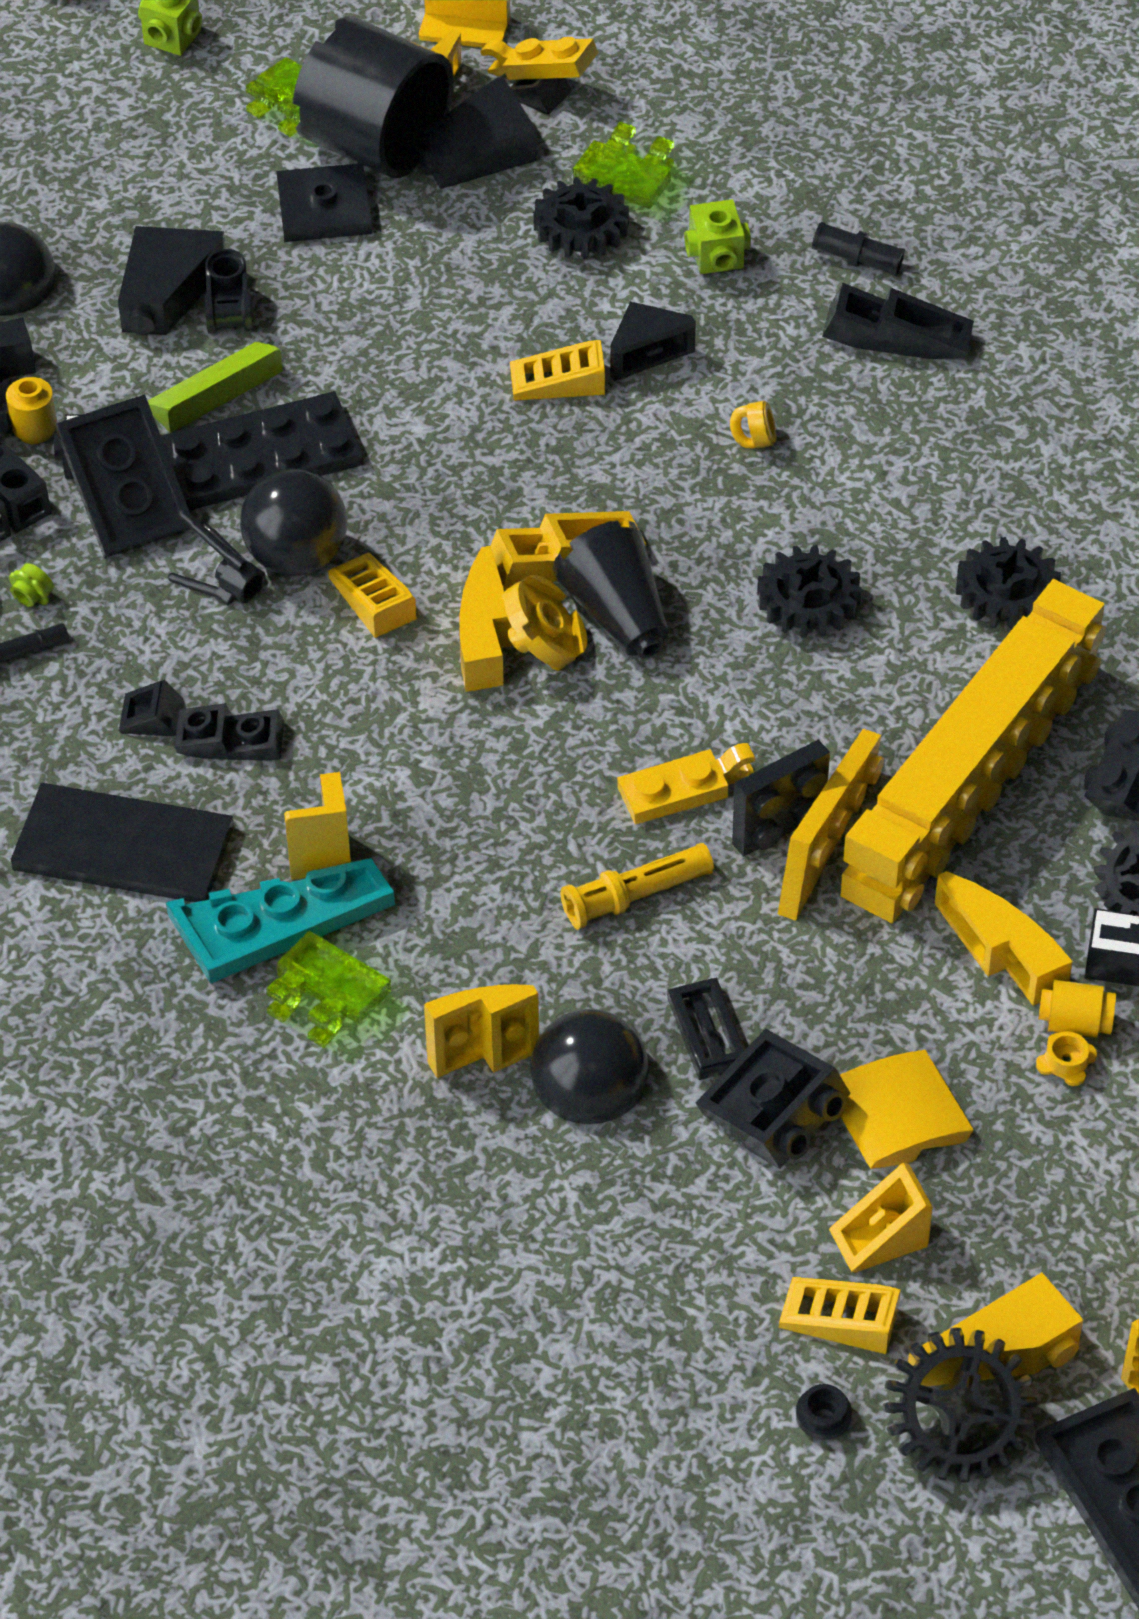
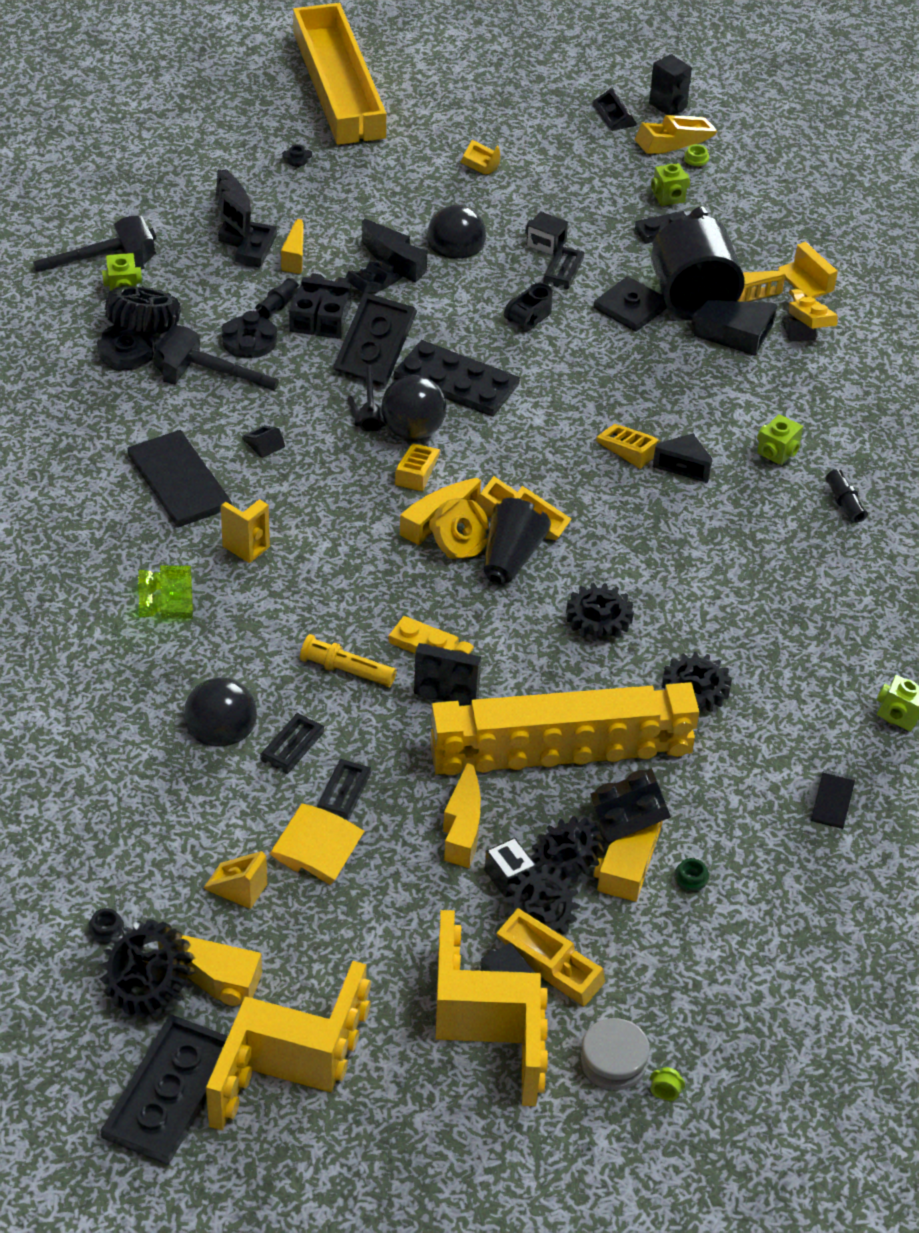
camera: 45 degrees right, 5 degrees down
yellow brick [6,377,57,444] -> none
lime plate [9,563,54,607] -> none
black slope [118,226,226,335] -> none
lime slope [148,342,283,433] -> none
teal wing [166,858,395,984] -> none
black slope [174,703,285,761] -> none
yellow slope [424,984,539,1078] -> none
black gear [533,177,629,259] -> none
clear neon green plate [573,121,674,209] -> none
black plate [695,1028,851,1169] -> none
yellow tile [730,400,777,449] -> none
yellow wing [777,729,884,921] -> none
yellow slope [779,1277,901,1354] -> none
black slope [822,283,974,359] -> none
yellow plate [1036,1031,1097,1086] -> none
yellow brick [1038,980,1116,1038] -> none
none -> black tile [316,759,371,821]
none -> black brick [525,211,568,255]
none -> black tile [543,246,585,290]
none -> black plate [635,207,708,244]

